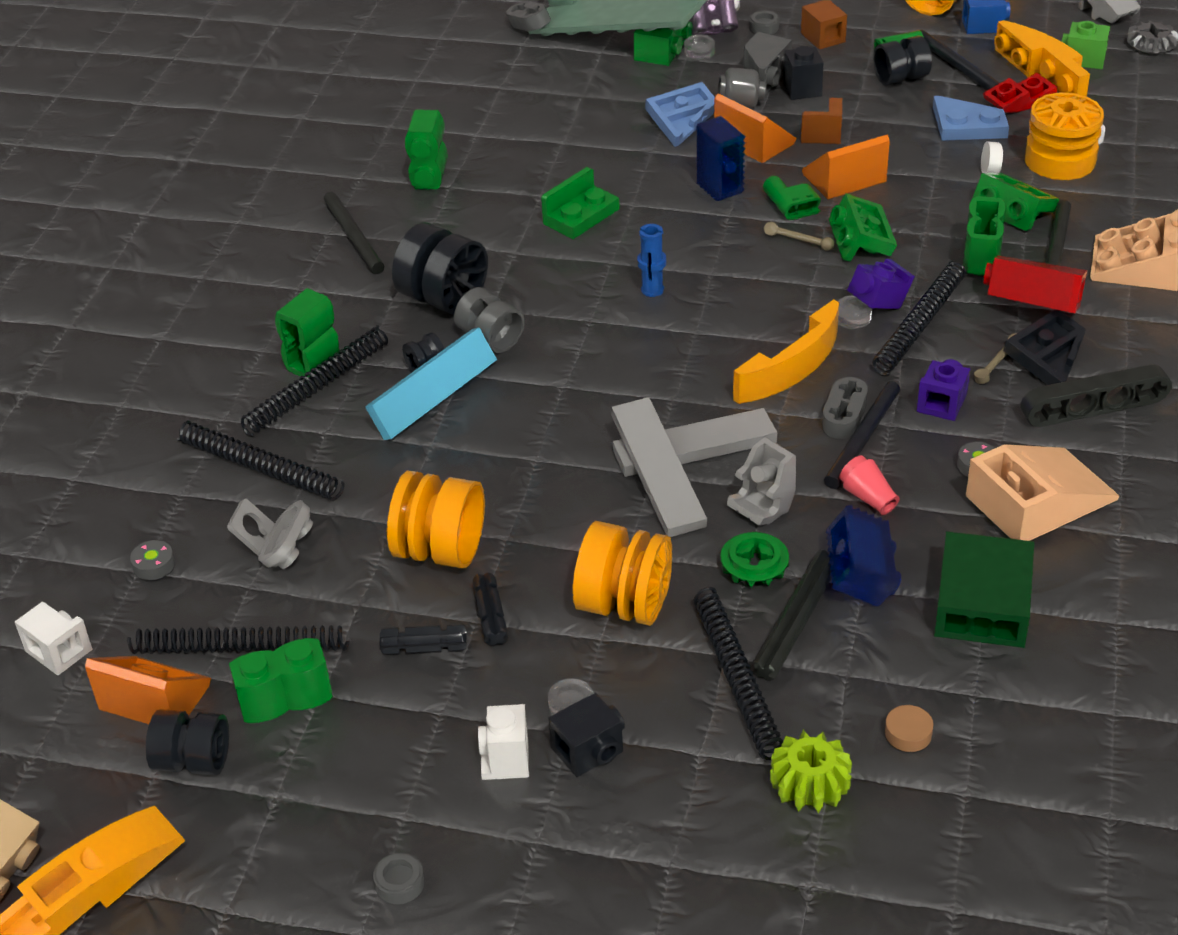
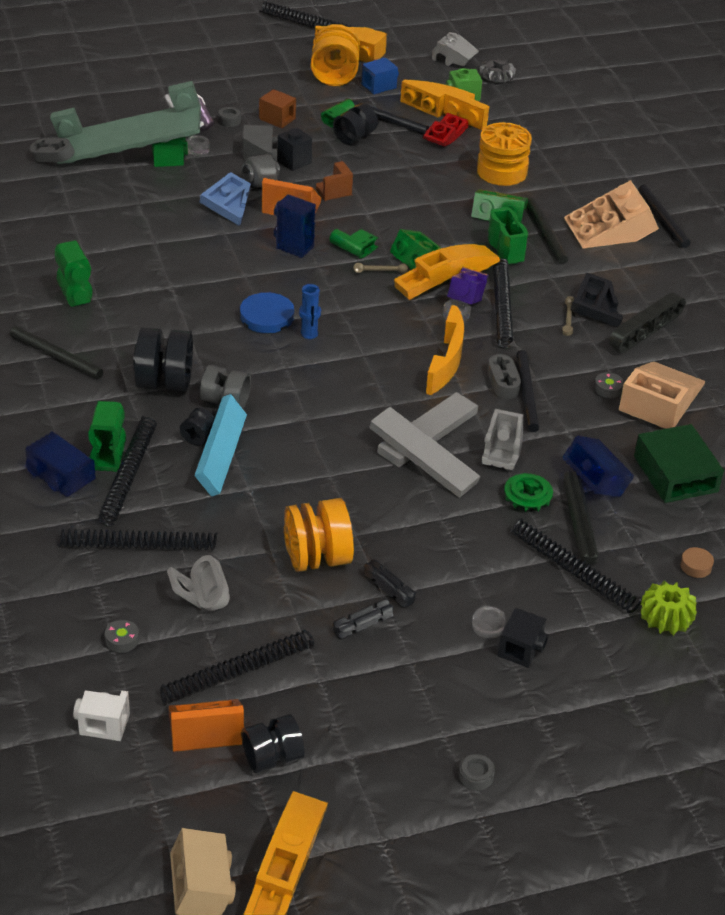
camera: 35 degrees left, 0 degrees up
green brick [229,638,333,723] -> none
white brick [478,704,529,780] -> none
green bracket [541,167,620,239] -> none
light orange wheel [573,521,672,626] -> none
orange slope [802,134,890,200] -> none
coral cone [839,455,900,515] -> none
dark purple brick [917,359,970,421] -> none
medium blue wing [933,96,1009,141] -> none
white tile [981,141,1003,173] -> none
red slope [983,255,1088,313] -> none
none -> clear blue brick [25,431,96,497]
none -> blue tile [240,292,294,333]
none -> light orange slope [394,244,500,300]

